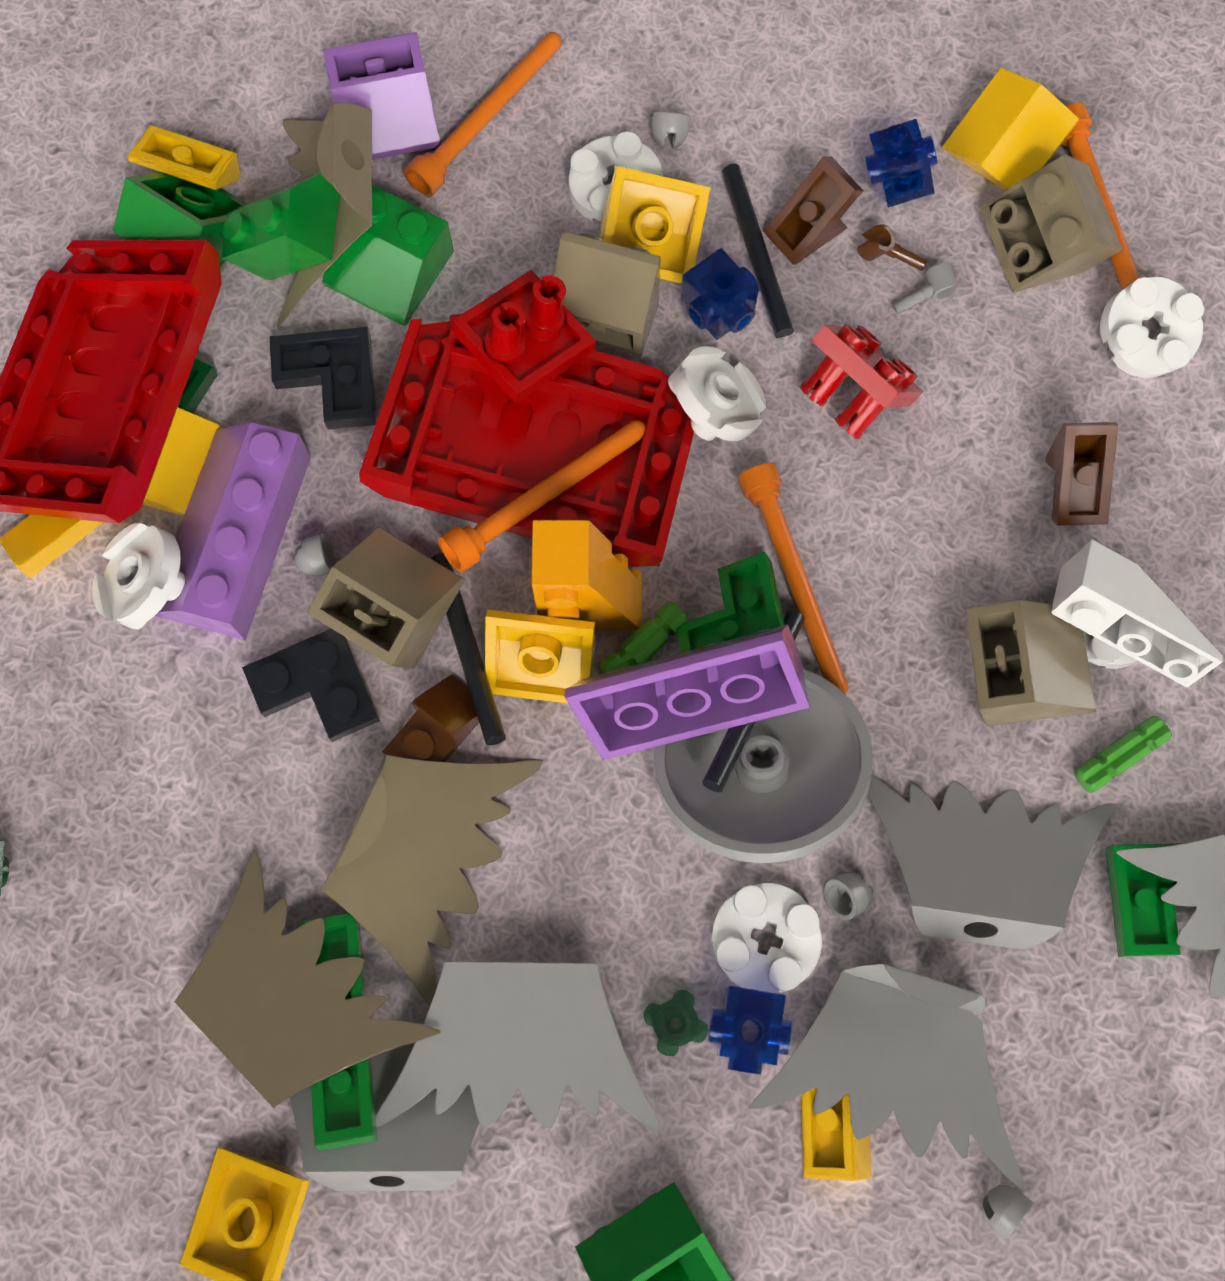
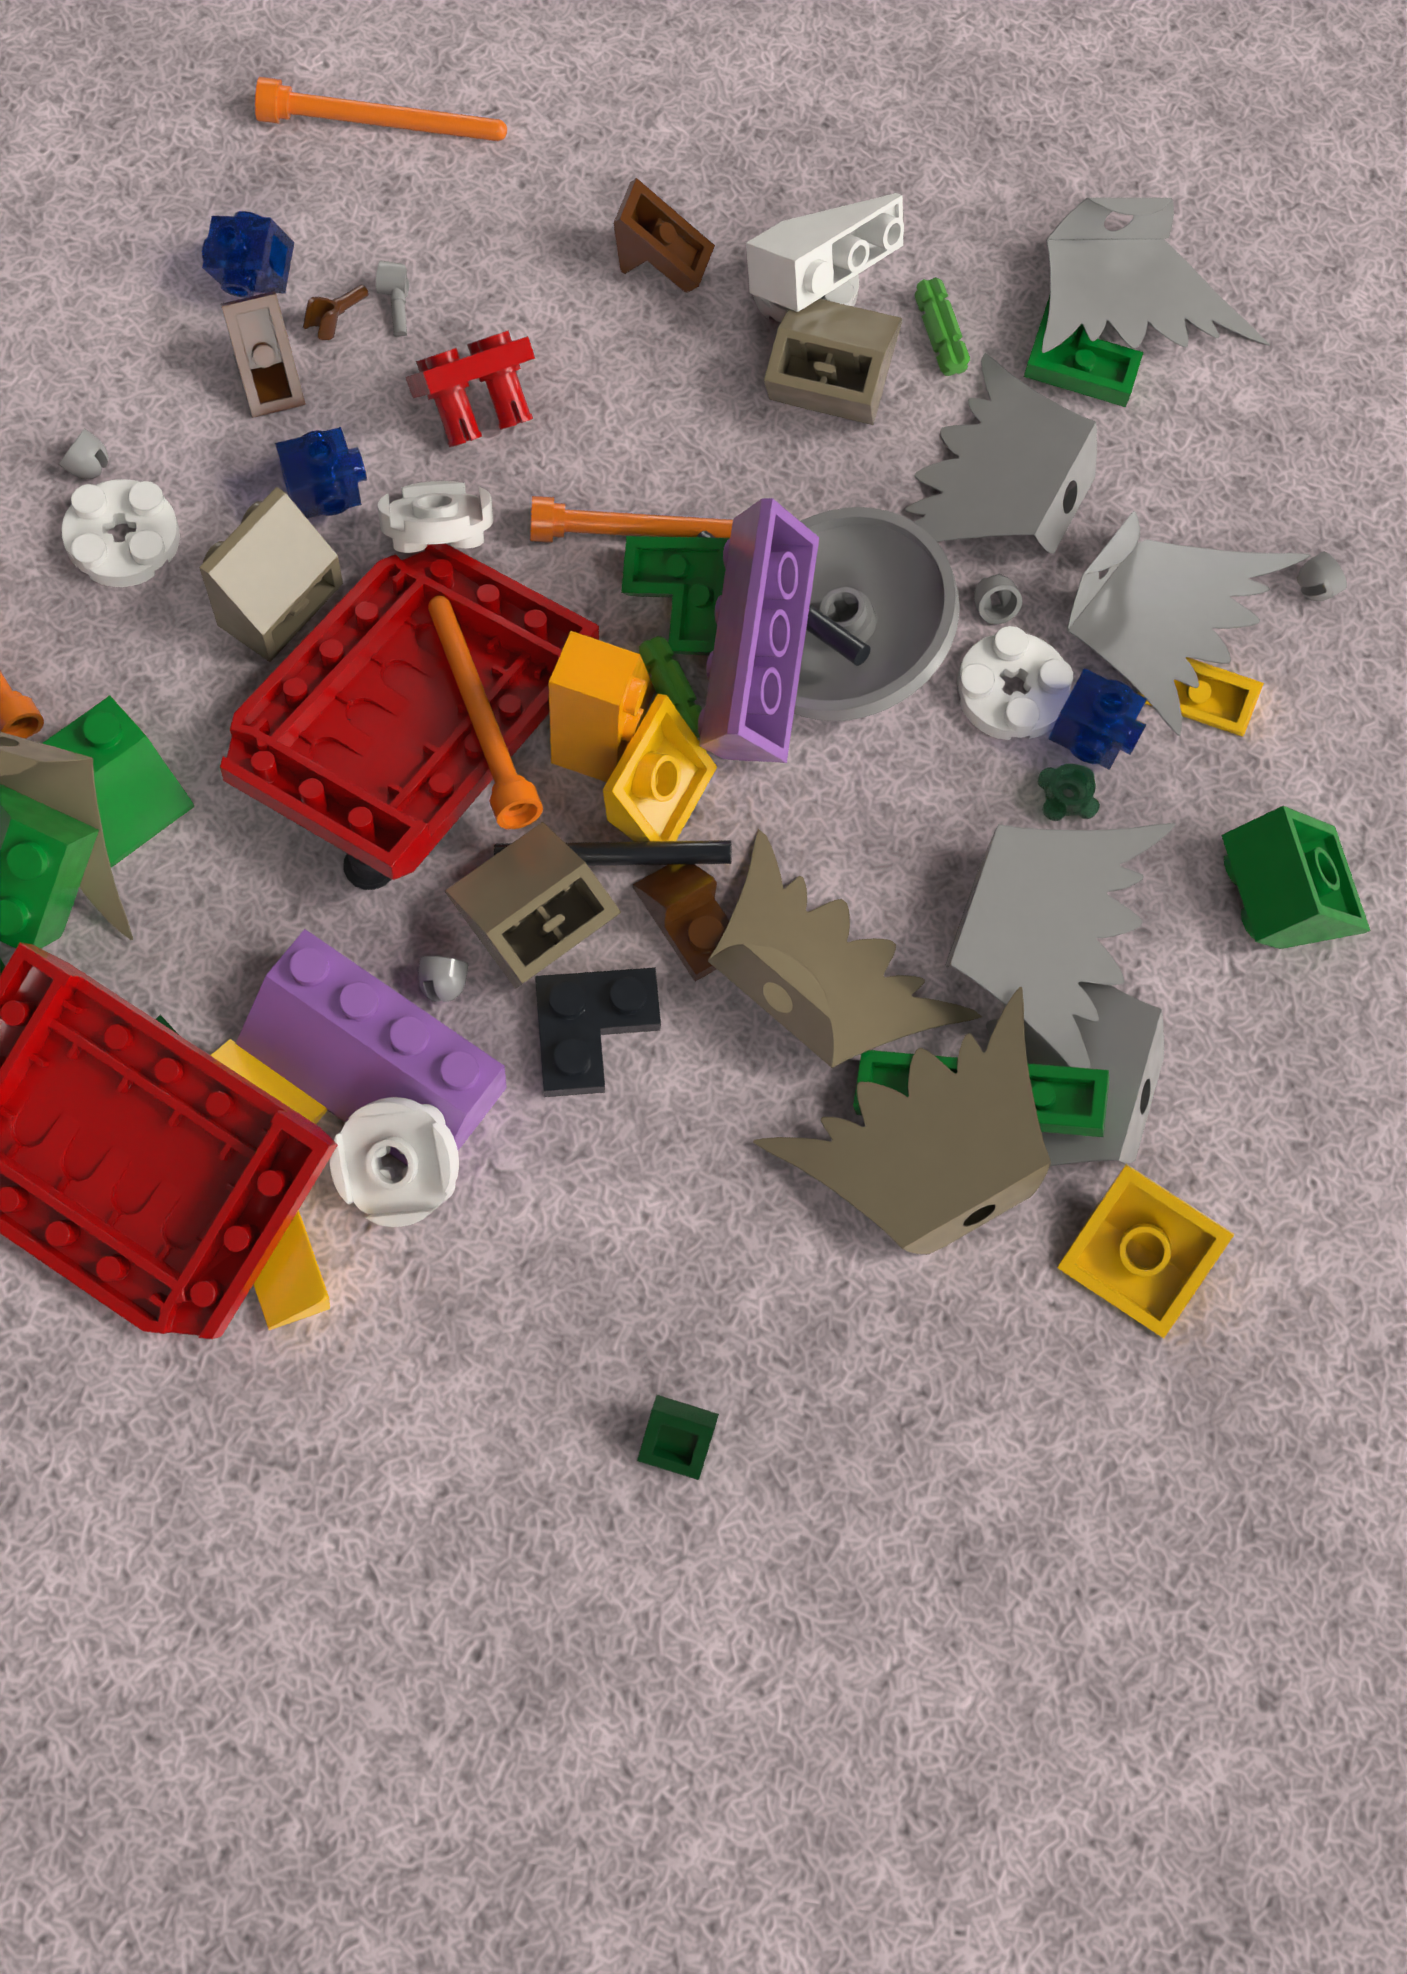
camera: 80 degrees left, 5 degrees down
black plate [270,327,377,430] -> none
red plate [452,269,596,404] -> none
yellow slope [600,166,711,285] -> none
black bar [722,164,794,338] -> none
yellow slope [942,67,1079,191] -> none
dark tan slope [979,154,1123,293] -> none
white plate [1100,277,1204,378] -> none

